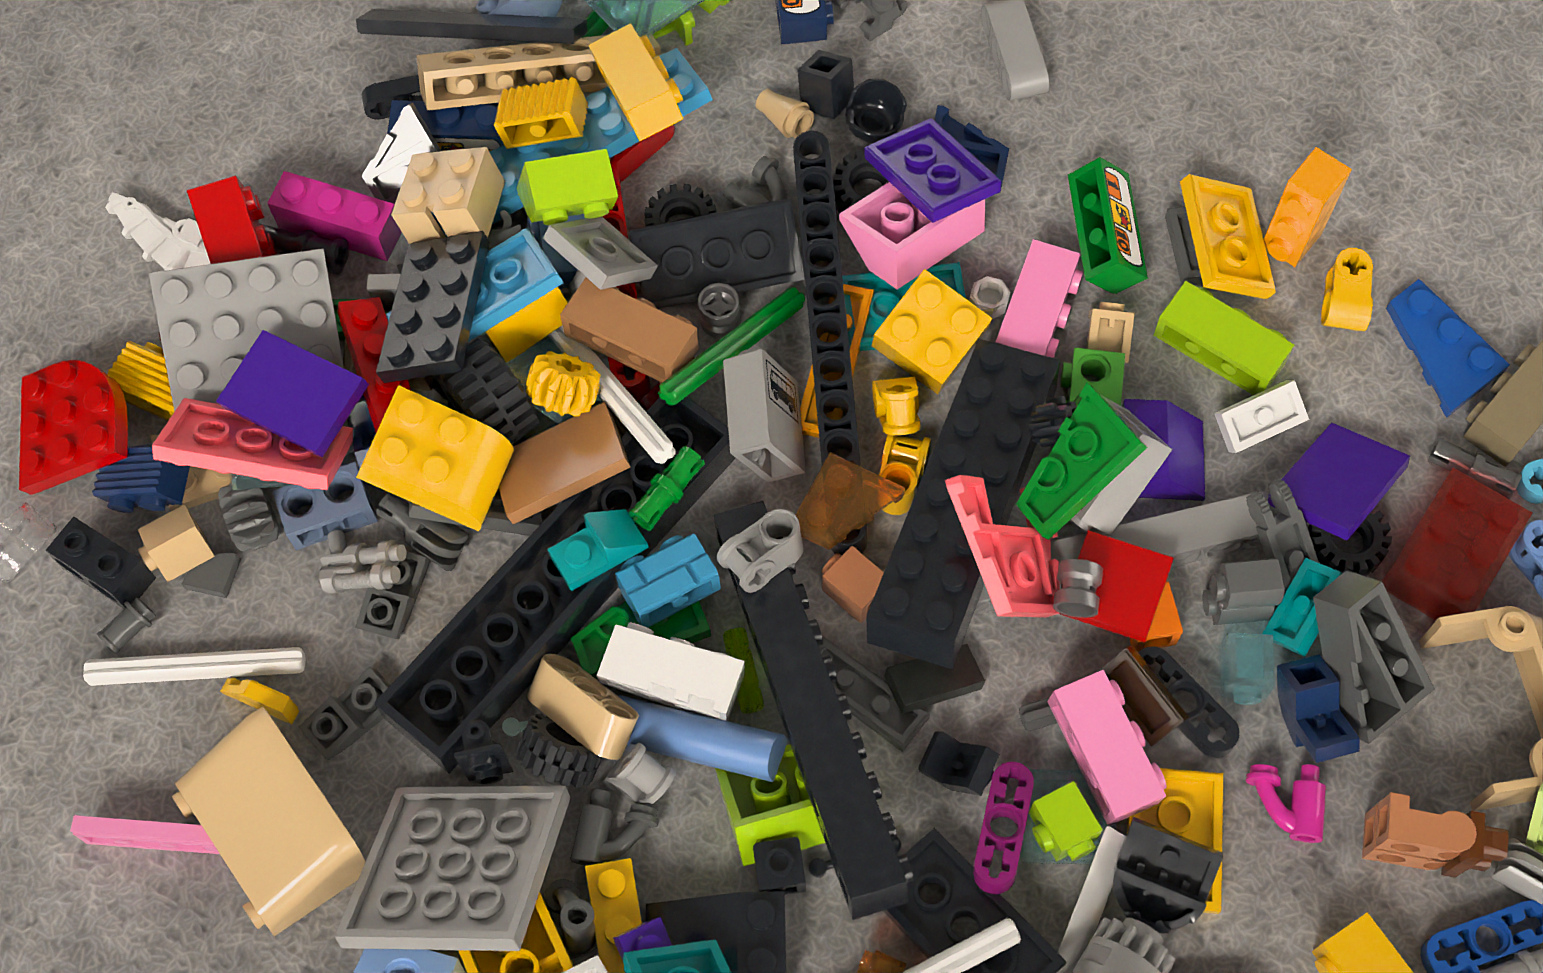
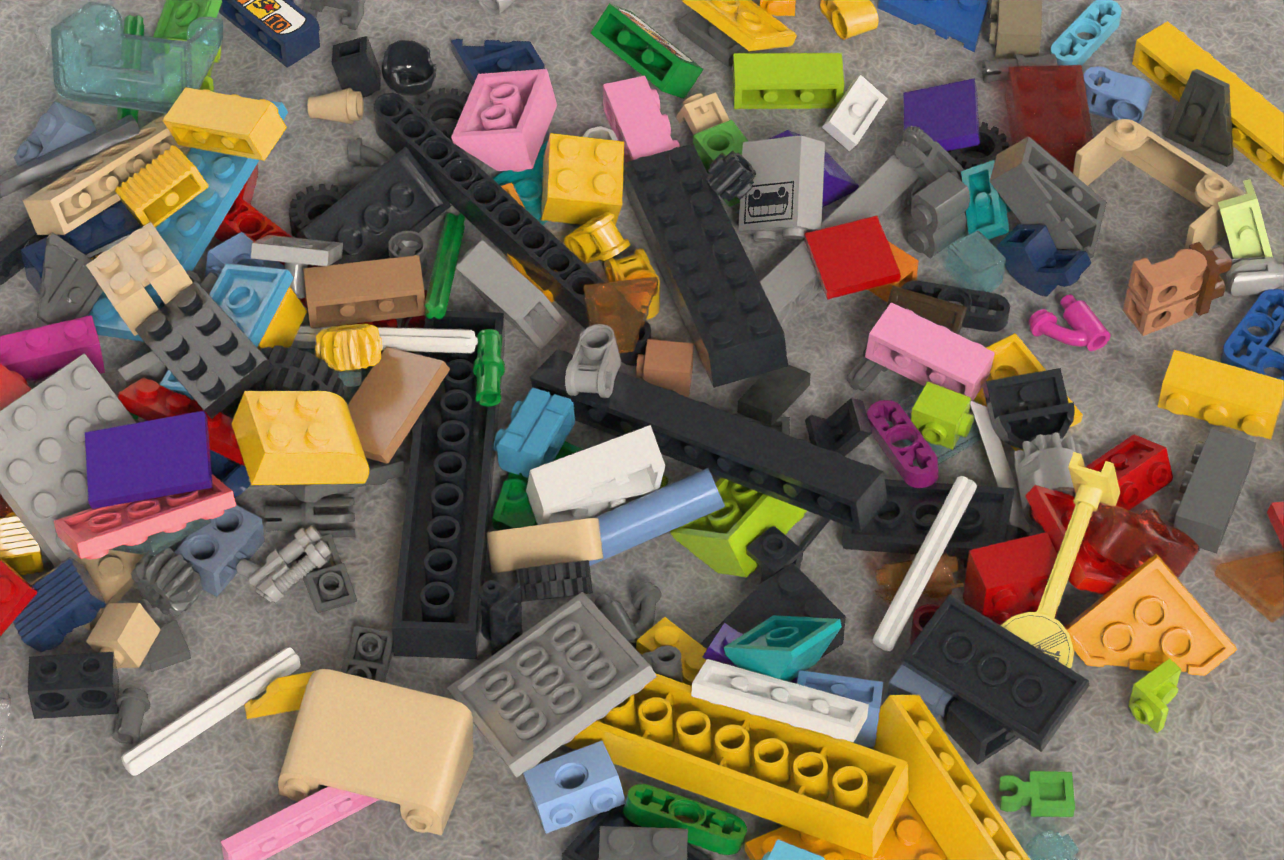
camera: 40 degrees left, 15 degrees down
lime slope [517,149,618,225] -> none
teal slope [548,509,649,591] -> none
light grey piece [603,742,677,804] -> none
dark purple tile [864,118,1001,223] -> none
coral wing [945,475,1060,618] -> none
green wing [1015,382,1148,540] -> none
flat silver wheel [1053,559,1103,617] -> none

